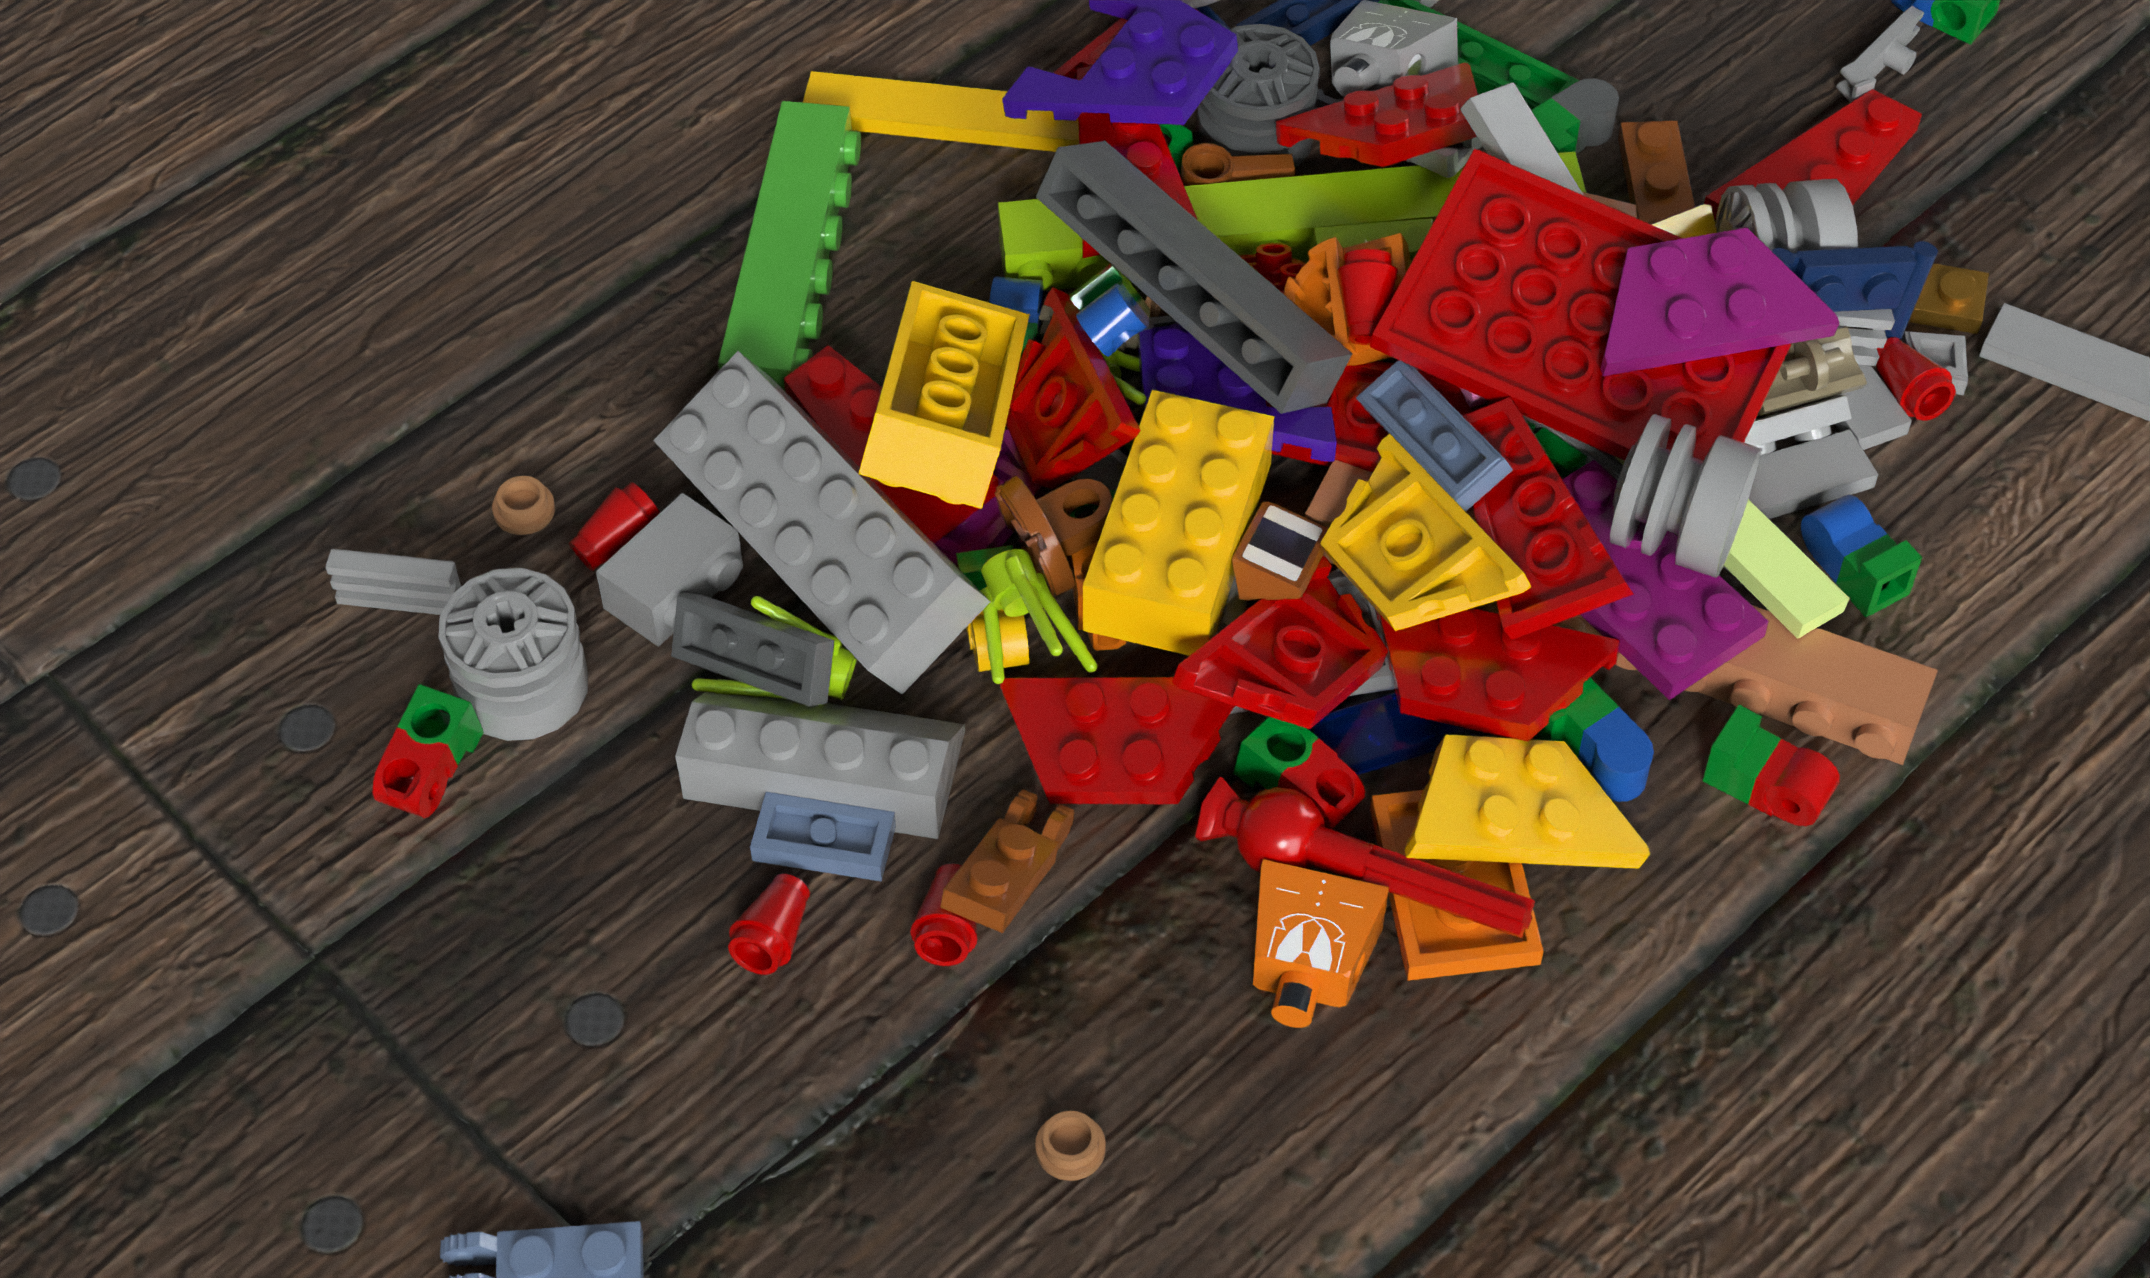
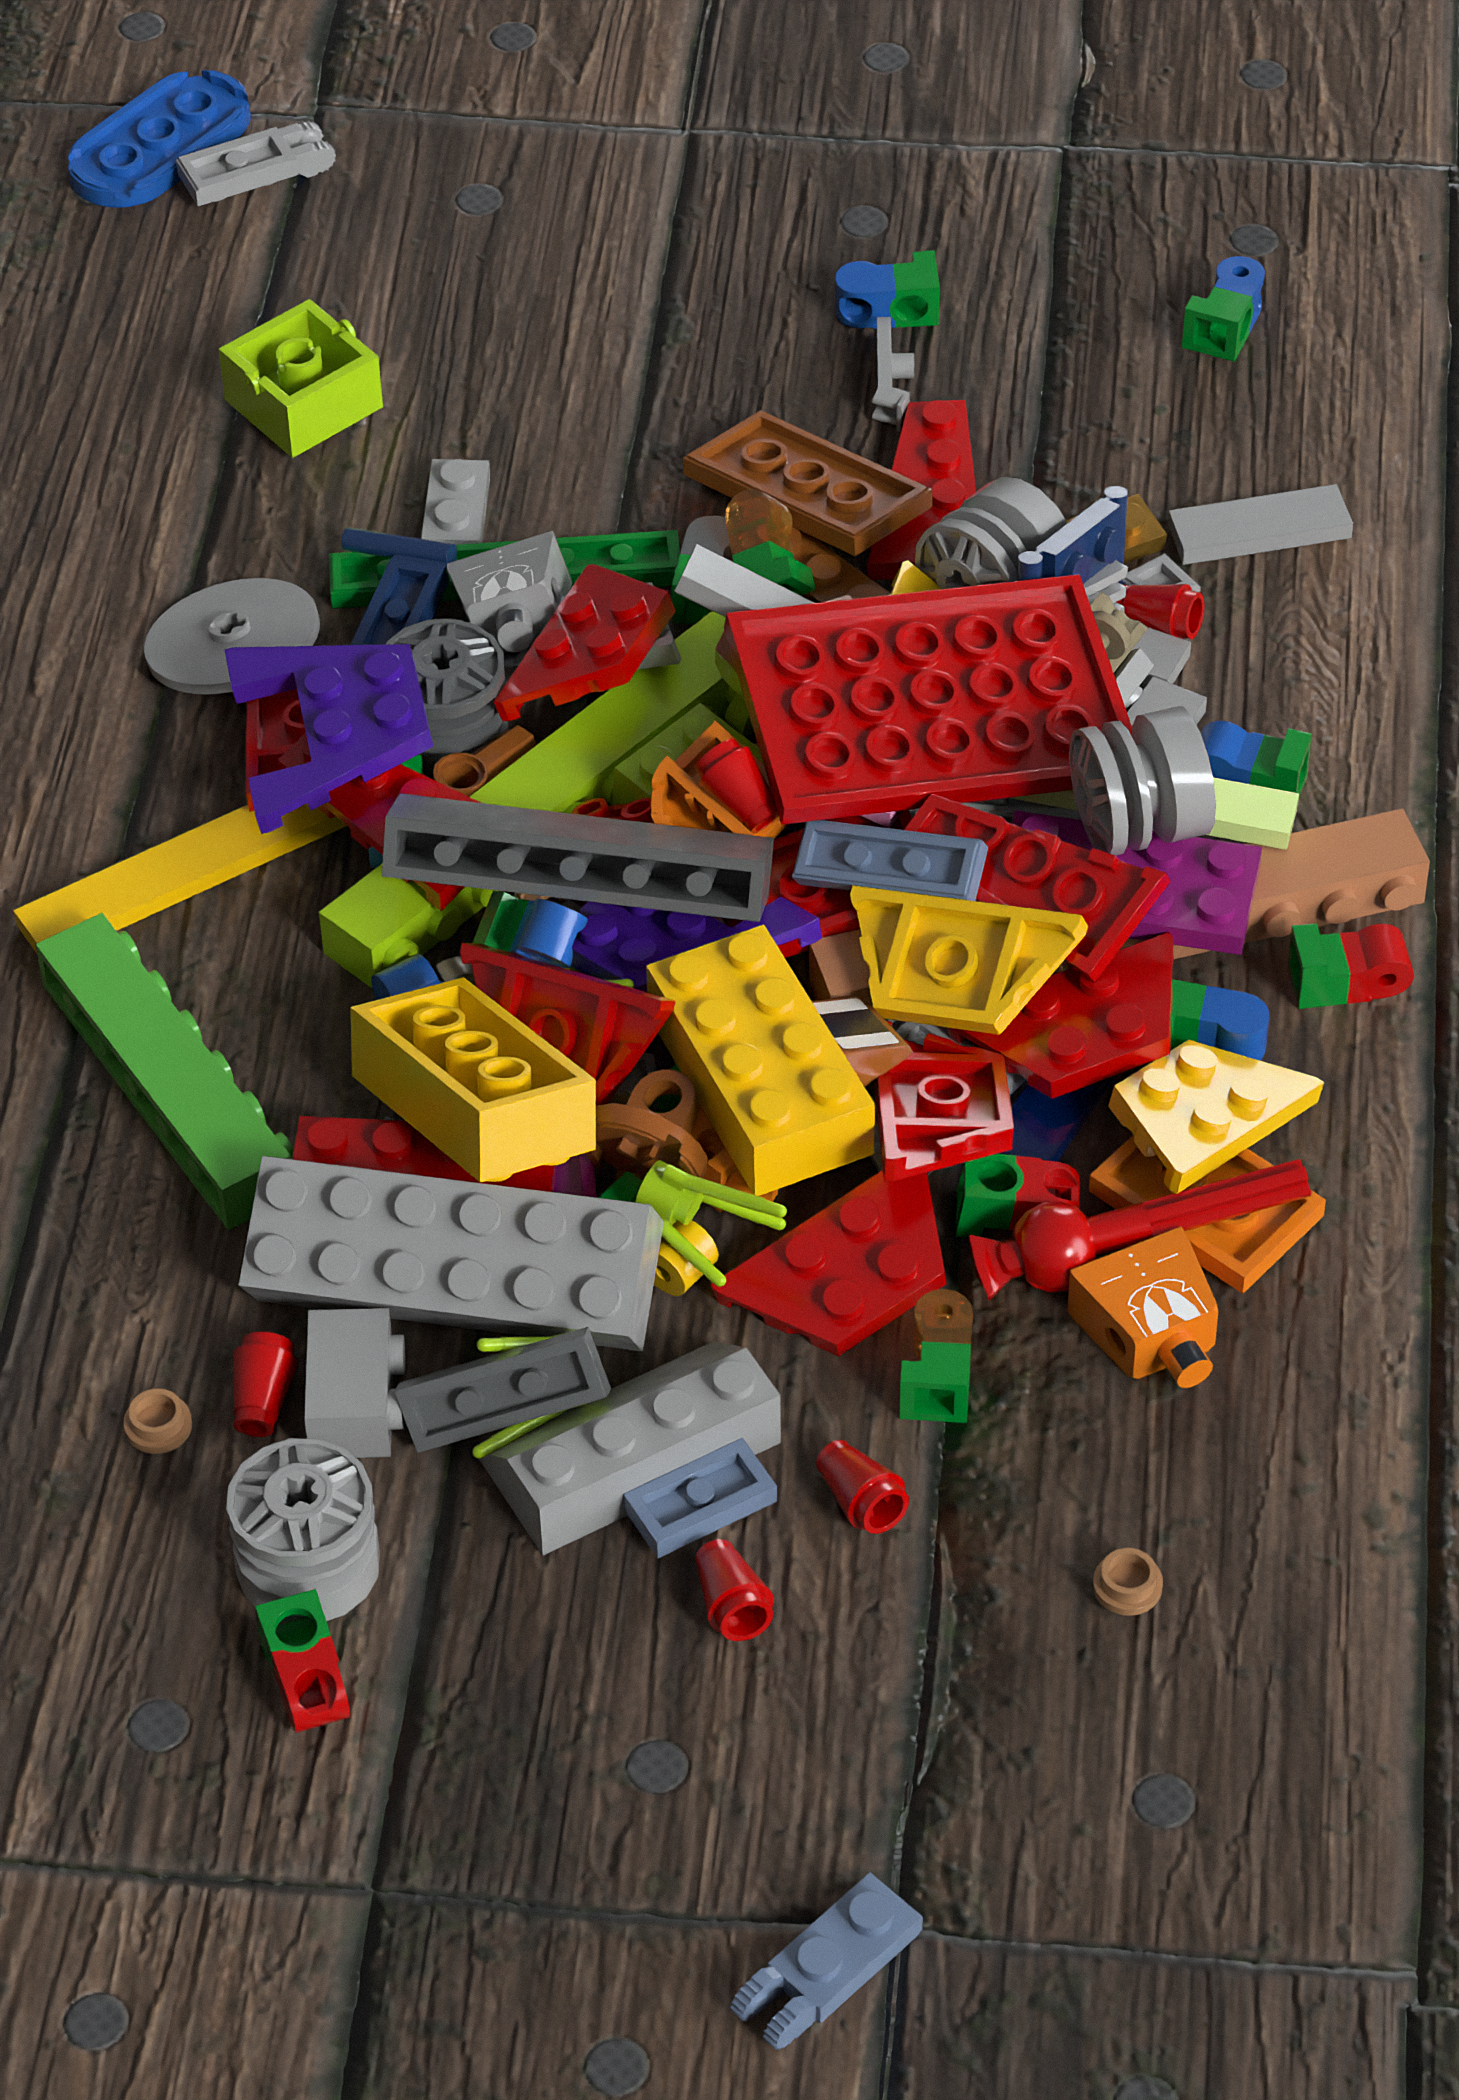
camera: 40 degrees left, 5 degrees down
light grey tile [326,549,461,615] -> none
dark orange hinge [940,790,1075,933] -> none
magenta wing [1600,228,1840,376] -> none
none -> dark orange tile [683,410,932,556]
none -> leg [725,489,816,596]
none -> green leg [900,1289,973,1423]

